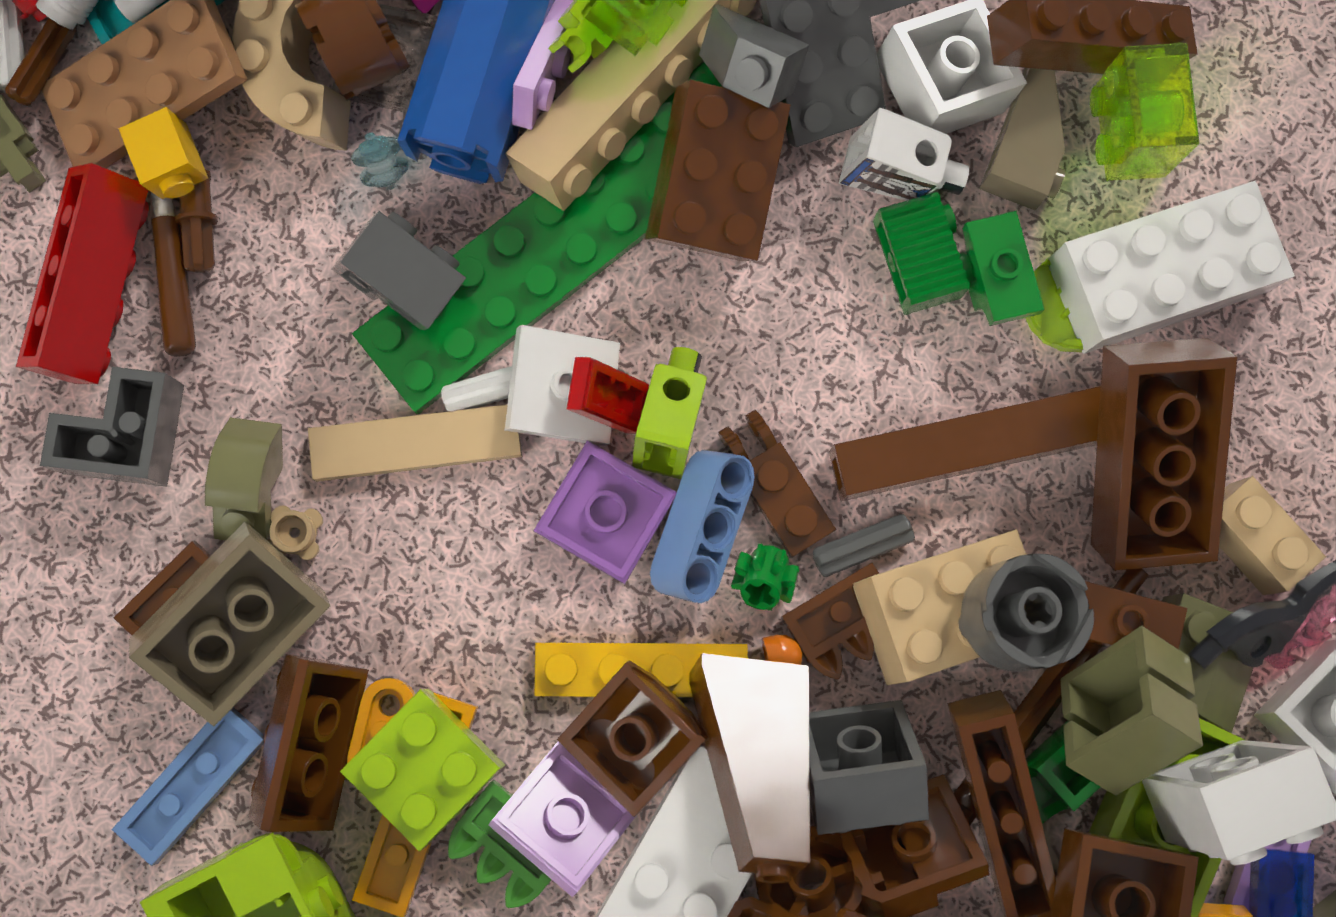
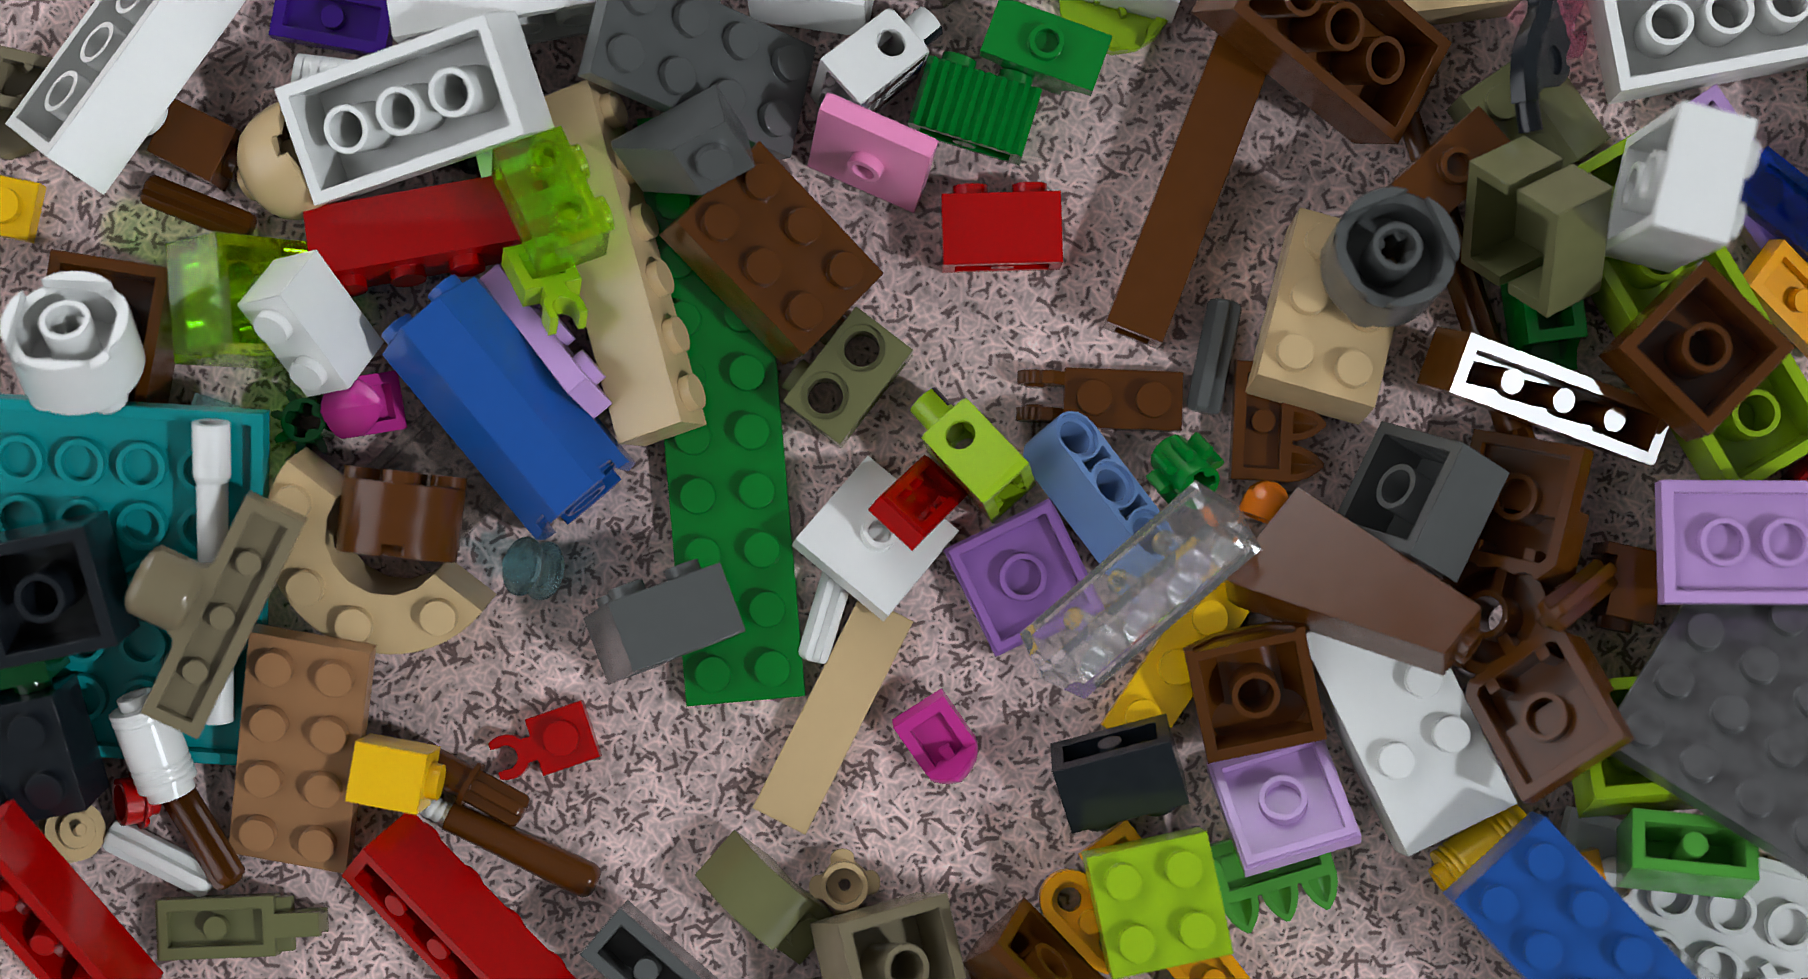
camera: 50 degrees left, 5 degrees up
none -> red plate [488,700,602,780]
none -> olive brick [782,306,913,448]
none -> bright pink plate [808,93,939,213]
none -> dark pink plate [892,688,978,785]
none -> red brick [941,182,1063,273]
none -> clear brick [1020,481,1262,699]
none -> black brick [1050,713,1189,834]

